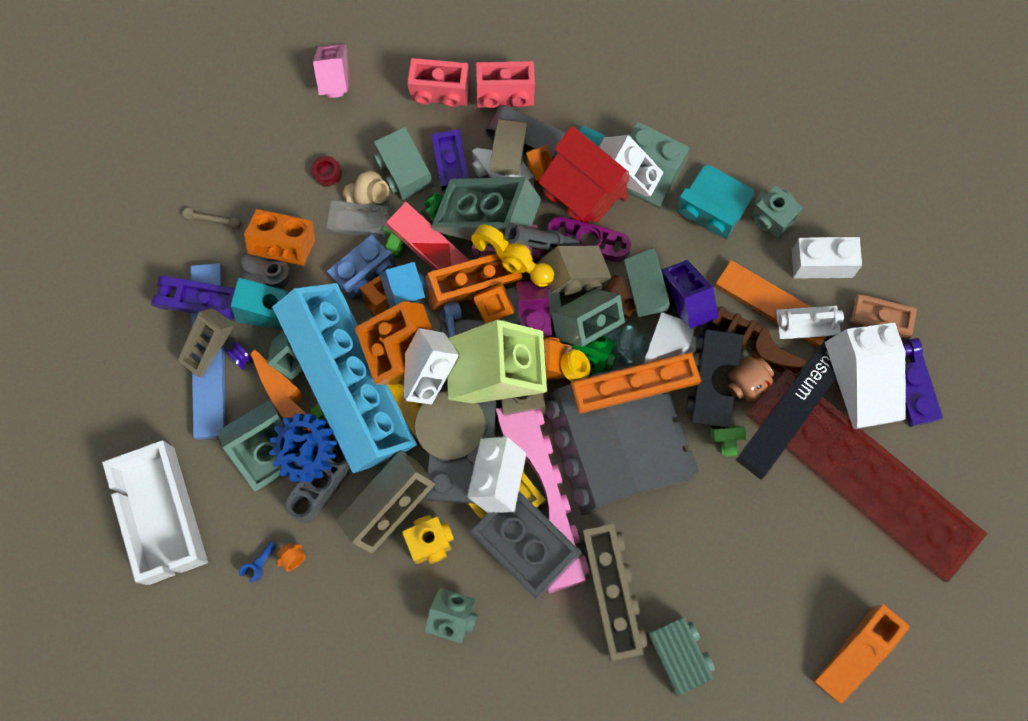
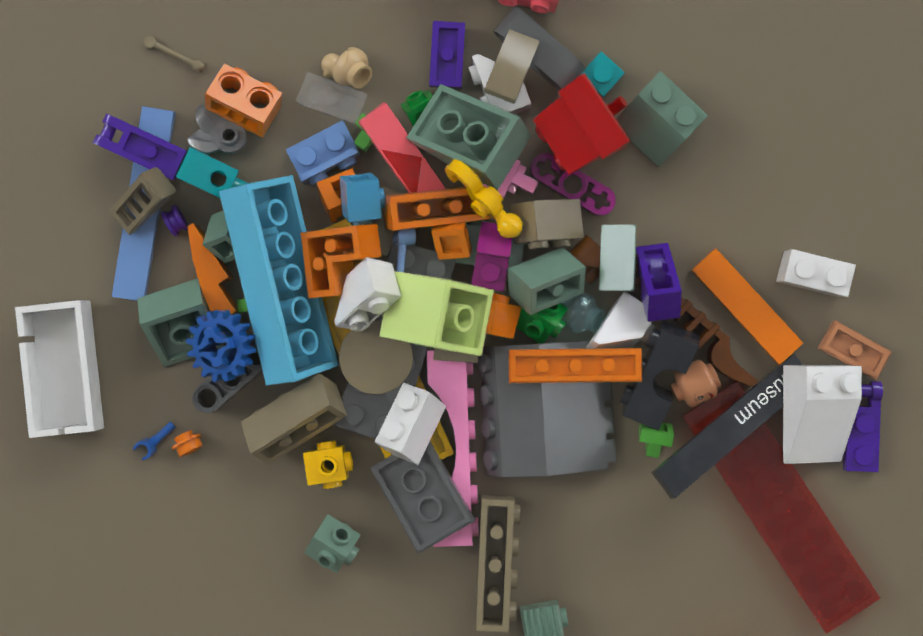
camera: 10 degrees right, 15 degrees up
dark red tile [311,156,341,187] -> none
sand green brick [373,127,433,201] -> none
dark grey pin [505,223,580,253] -> none
orange plate [526,144,553,181] -> none
yellow tile [560,349,590,382] -> none
white slope [599,135,664,197] -> none
teal bracket [676,165,755,239] -> none
sand green brick [751,185,803,239] -> none
white hinge [776,306,844,339] -> none

